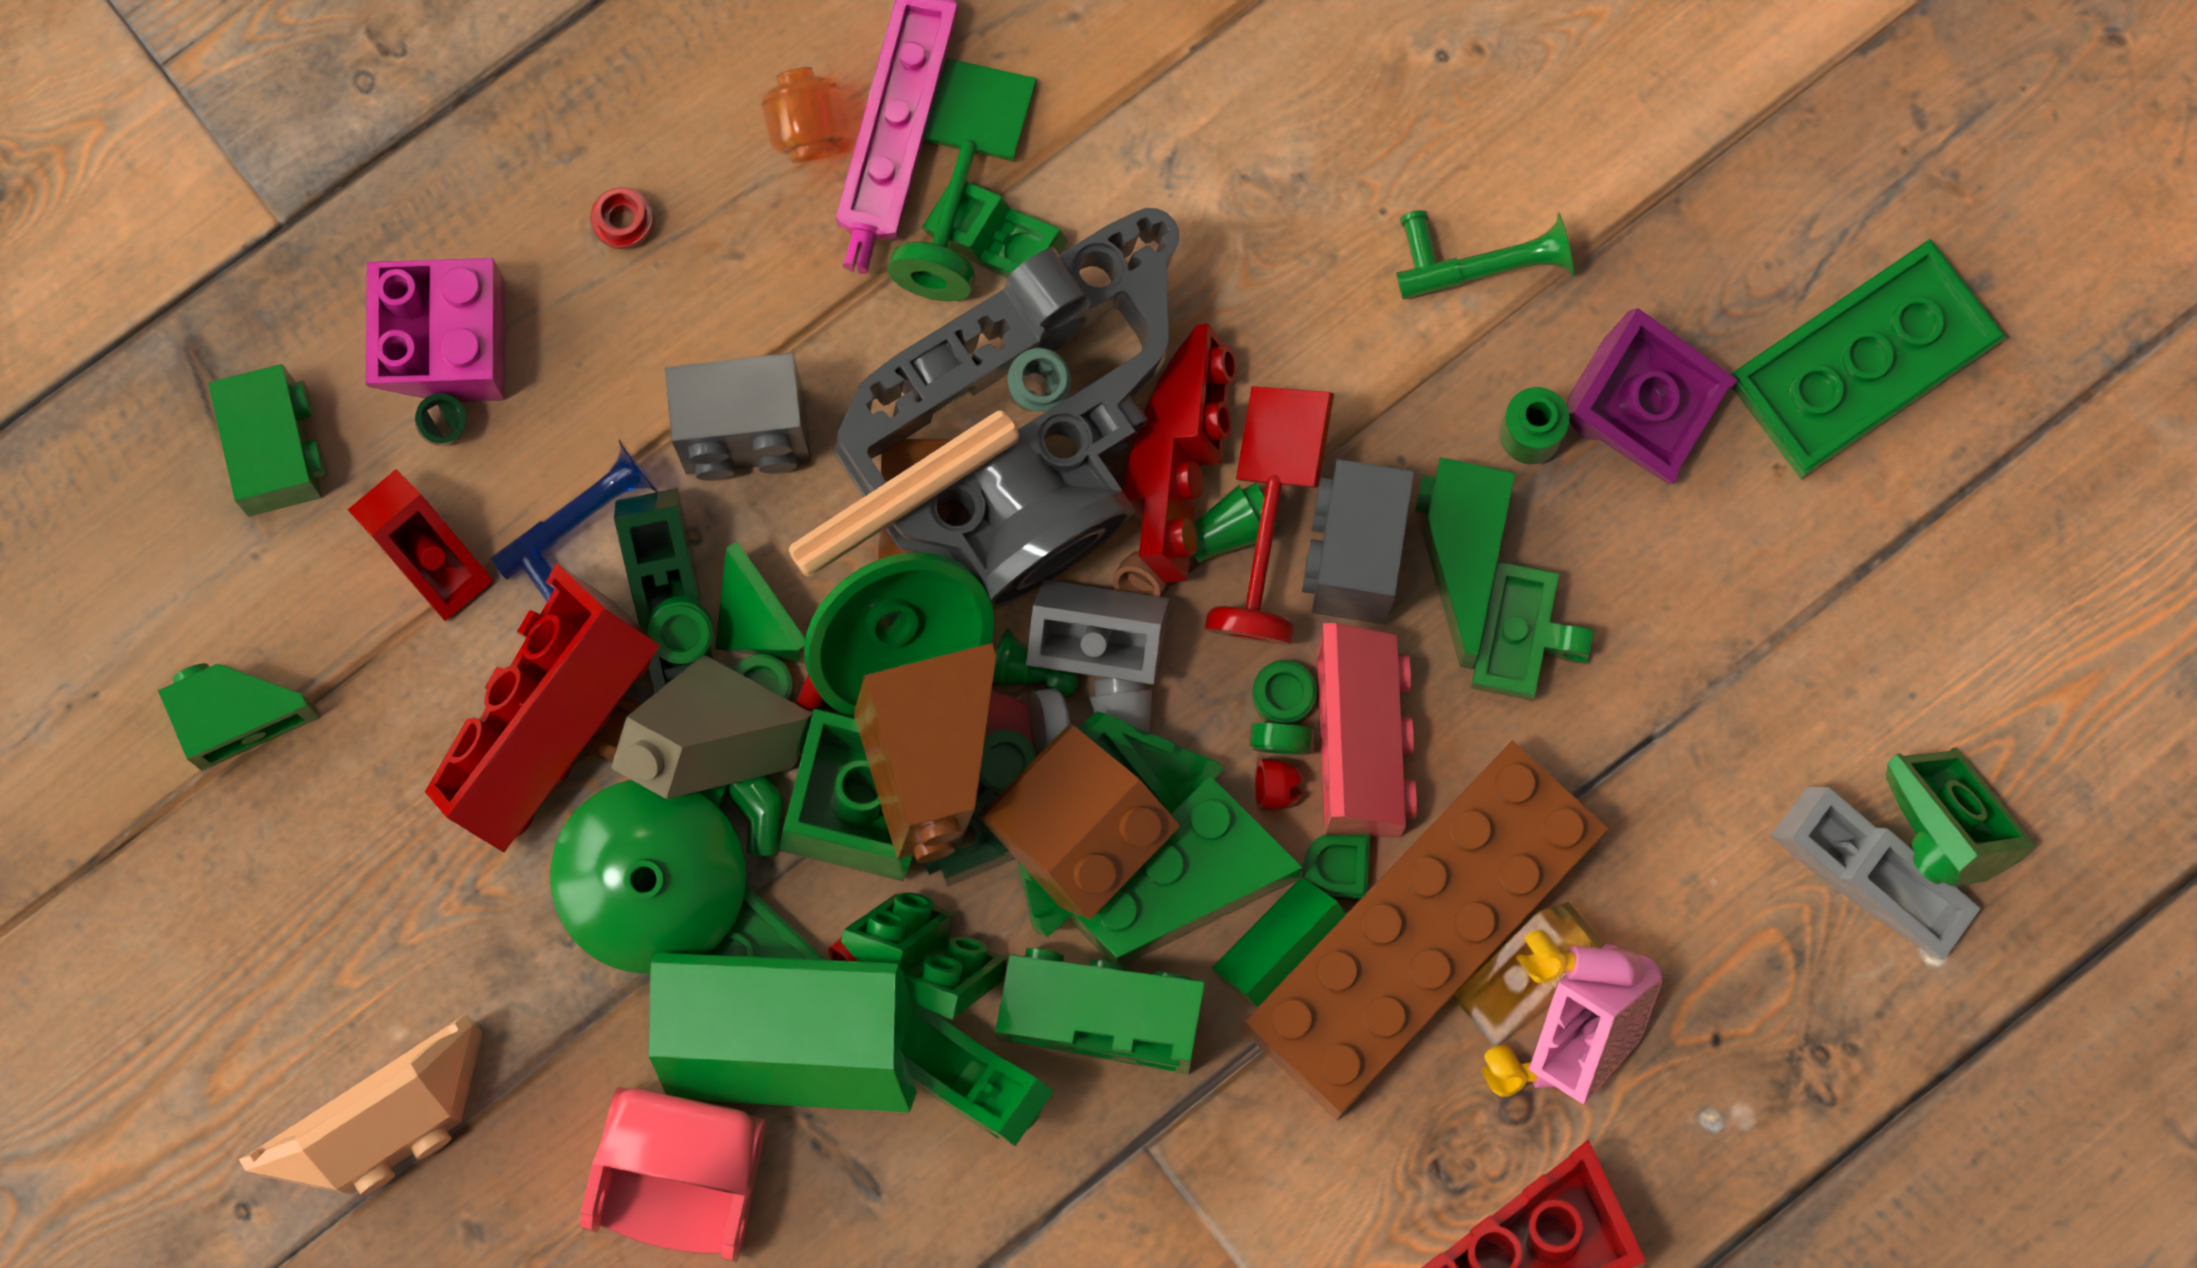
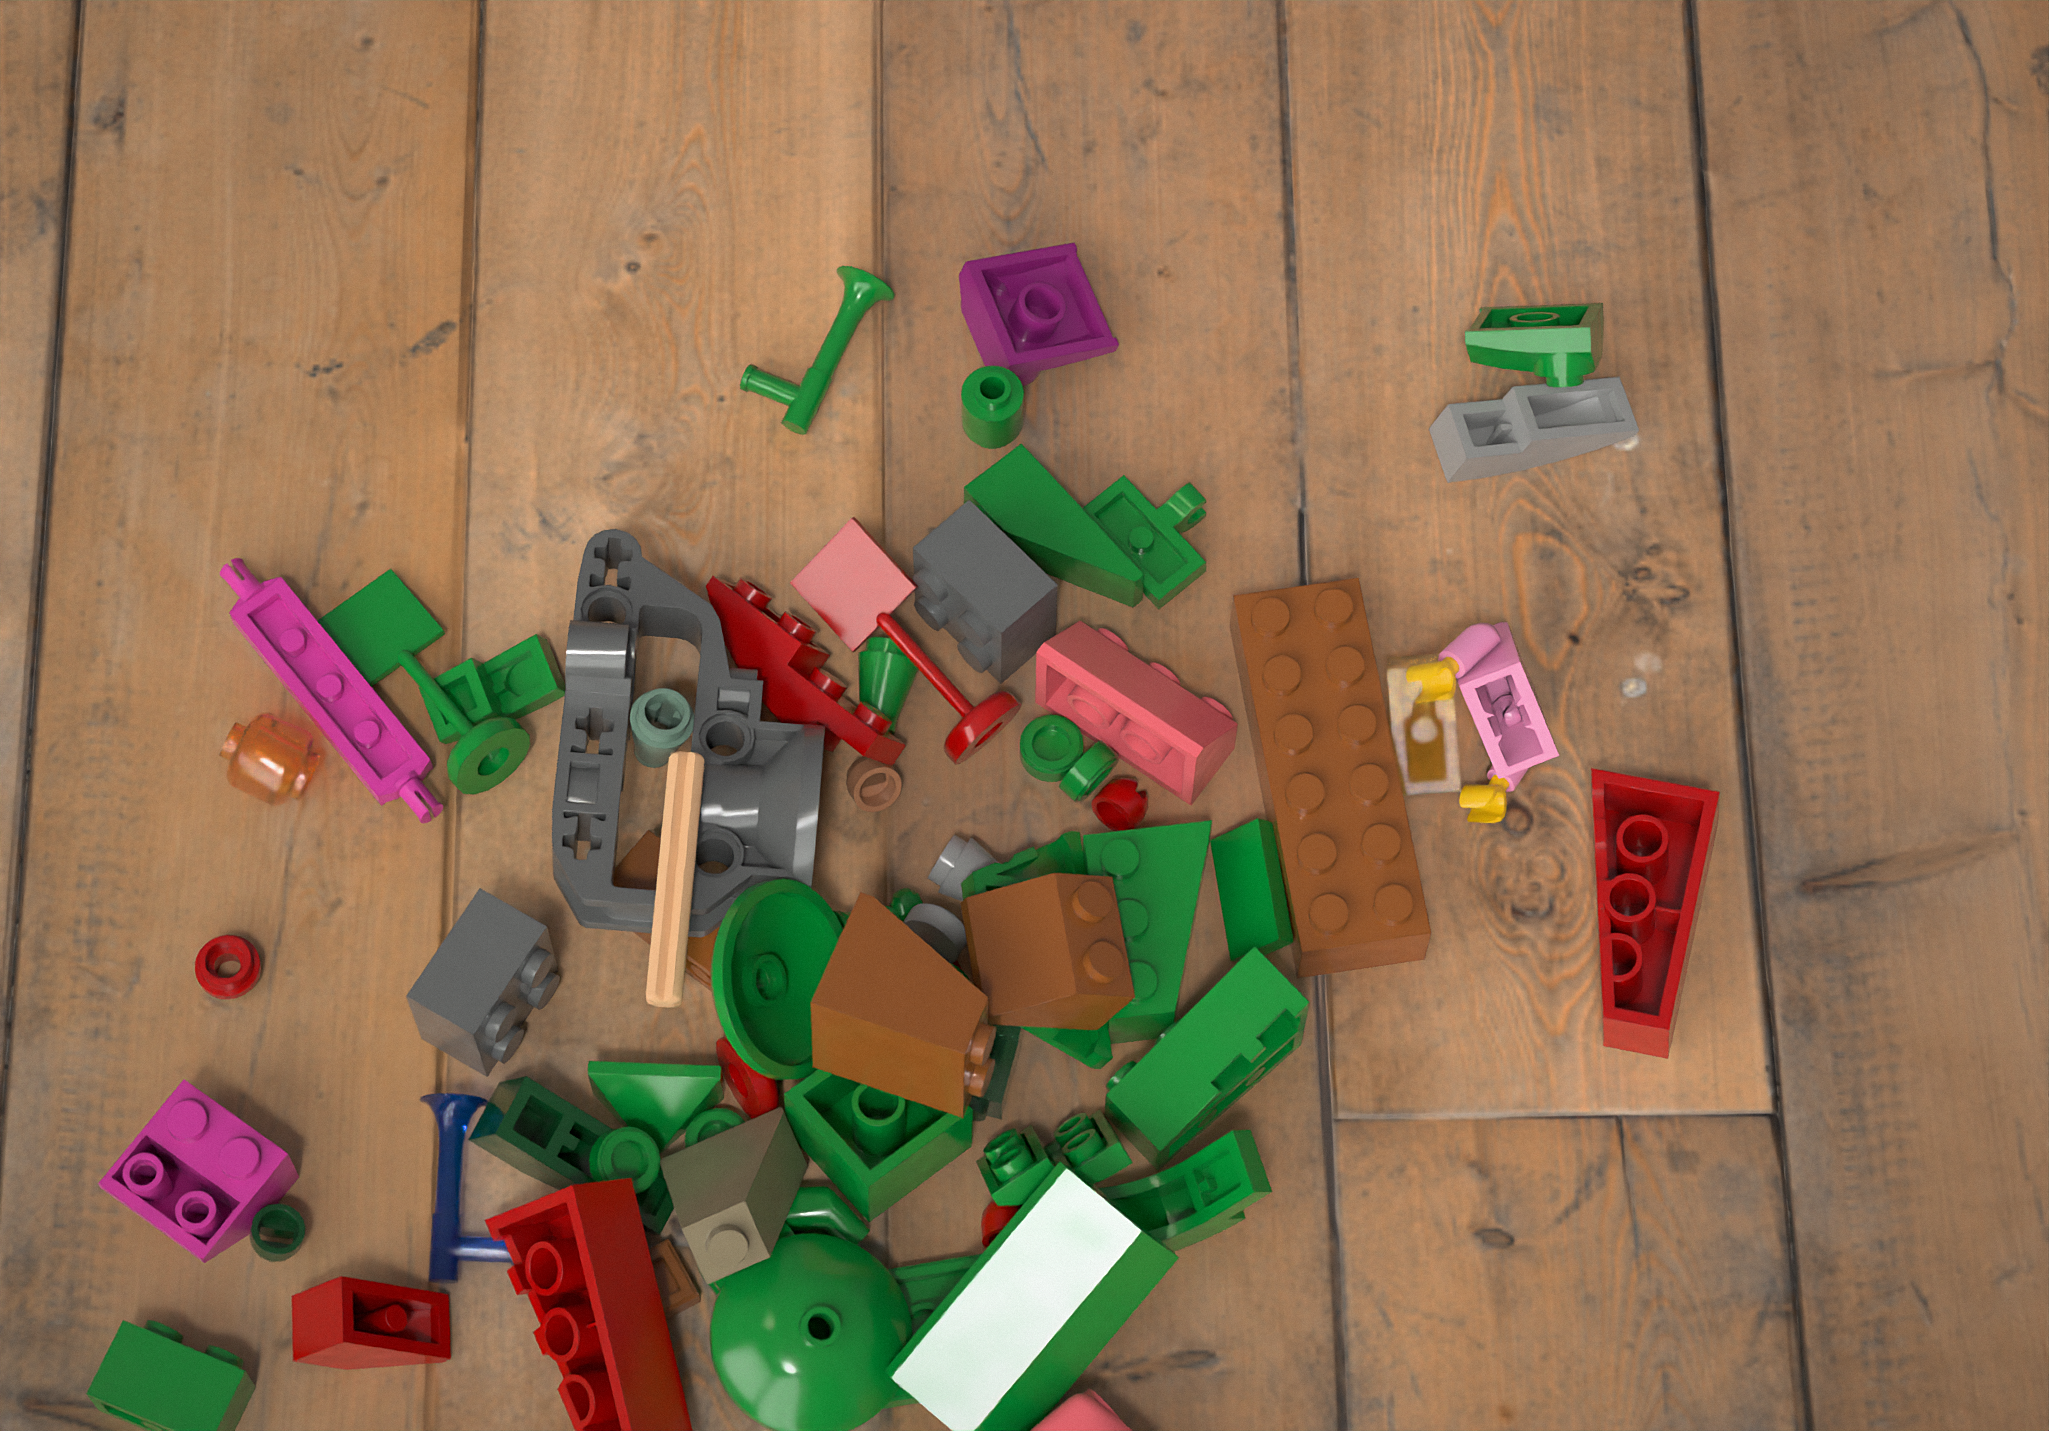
camera: 55 degrees left, 10 degrees down
light grey brick [1026,580,1170,685] -> none
green tile [1303,834,1370,901] -> none
green tile [1730,238,2006,480] -> none

